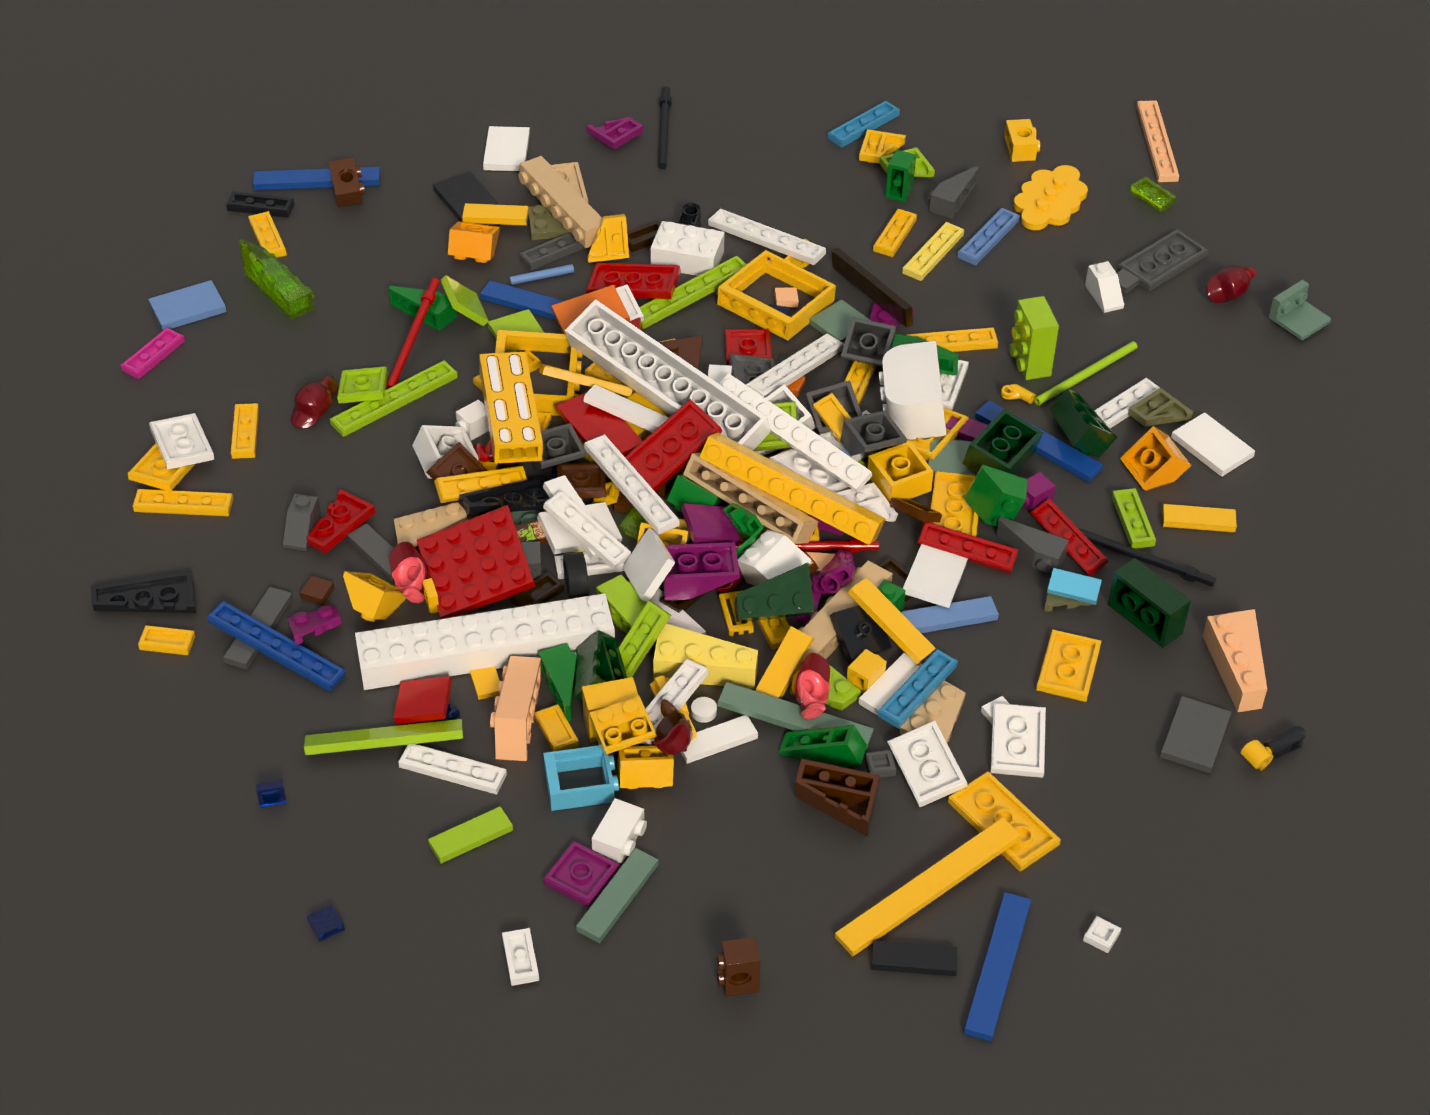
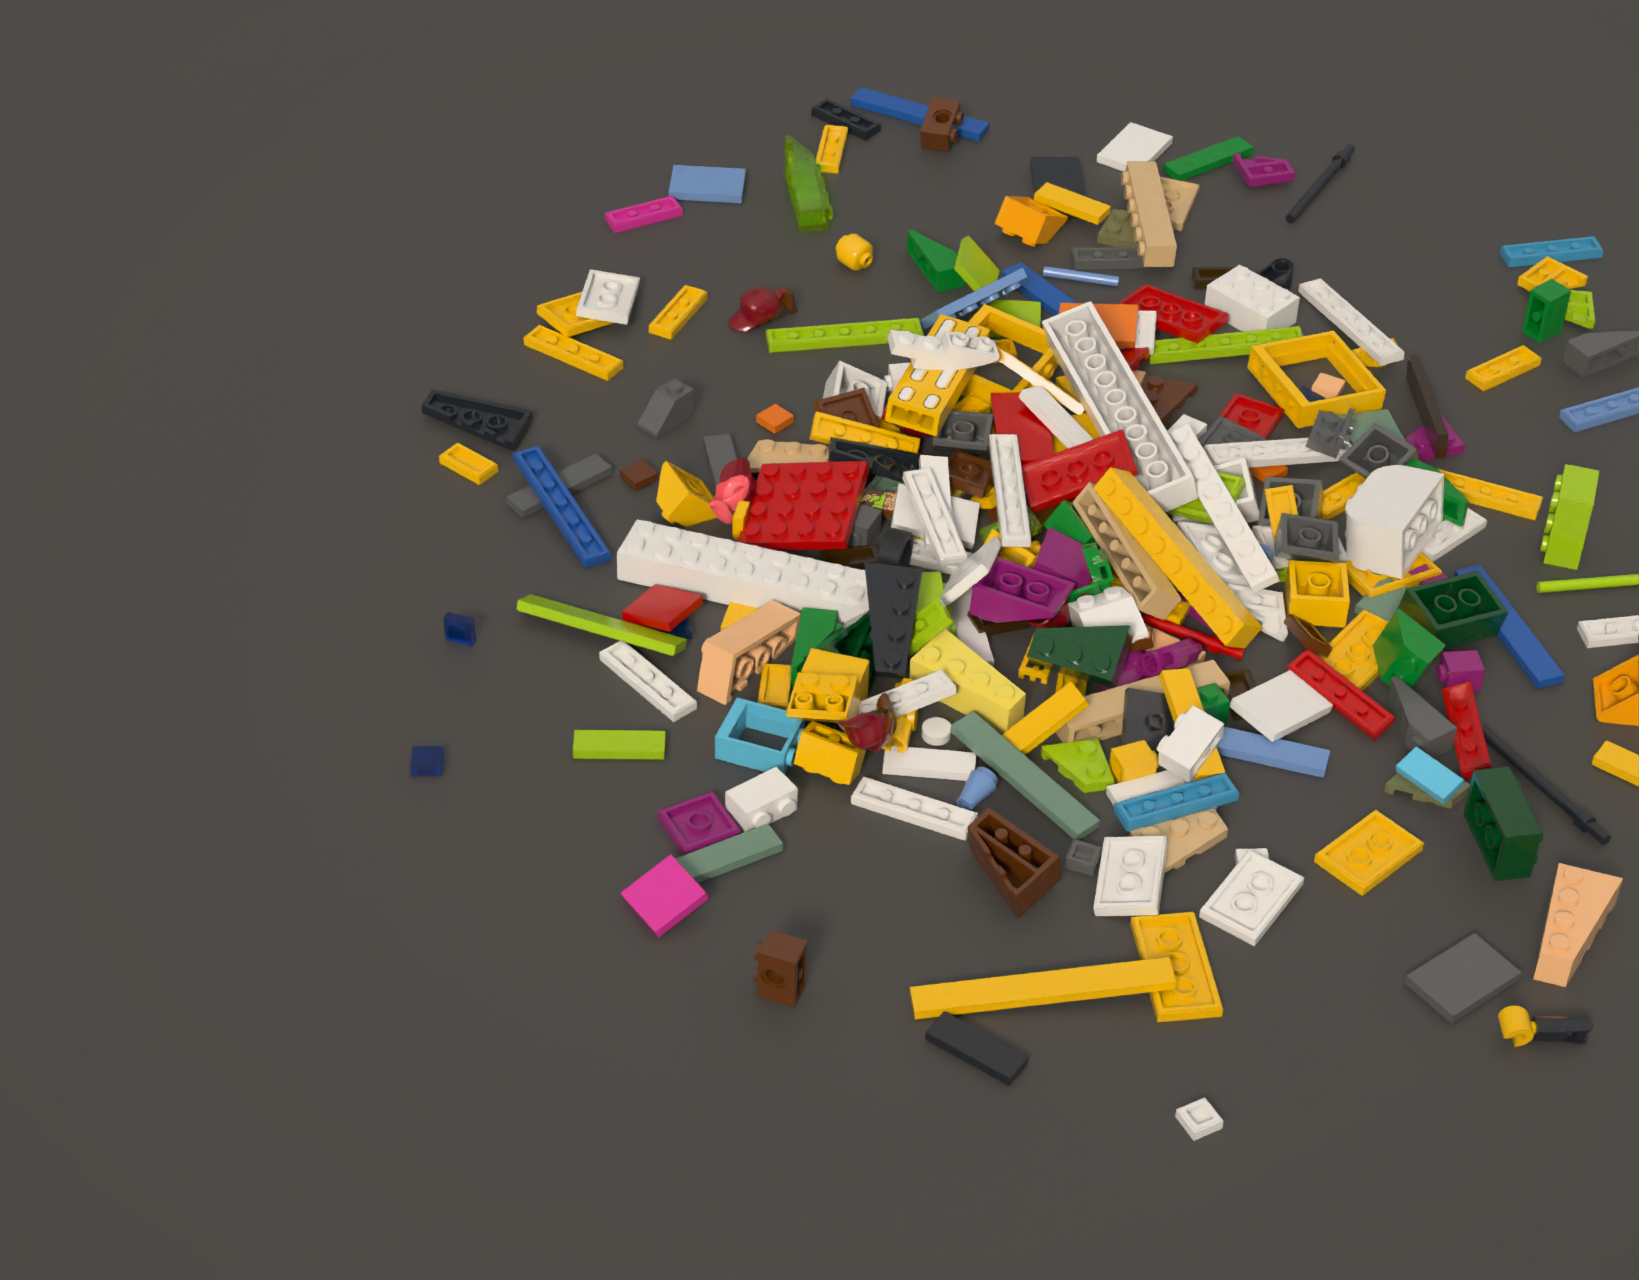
camera: 30 degrees right, 5 degrees down
magenta wing [287,606,342,645] -> none
red wing [306,489,376,554] -> none
lime tile [337,366,388,404] -> none
red bar [386,278,440,389] -> none
white plate [502,928,539,986] -> none
yellow wing [587,214,629,263] -> none
green slope [779,725,867,767] -> none
coral hair [792,653,830,720] -> none
light yellow tile [902,222,964,281] -> none
blue tile [964,892,1031,1042] -> none
yellow arm [1001,384,1036,404] -> none
dark green wedge [1049,388,1118,458] -> none
lime plate [1111,488,1156,549] -> none
none -> dark pink tile [620,854,709,938]
none -> orange tile [756,403,794,434]
none -> yellow head [836,234,873,271]
none -> white tile [851,777,978,841]
none -> black wing [864,562,923,679]
none -> white slope [887,330,1000,370]
none -> medium blue plate [920,268,1027,330]
none -> medium blue cone [956,767,998,811]
none -> white brick [1157,705,1224,782]
none -> green tile [1163,136,1254,181]
none -> dark grey bracket [1305,408,1356,459]

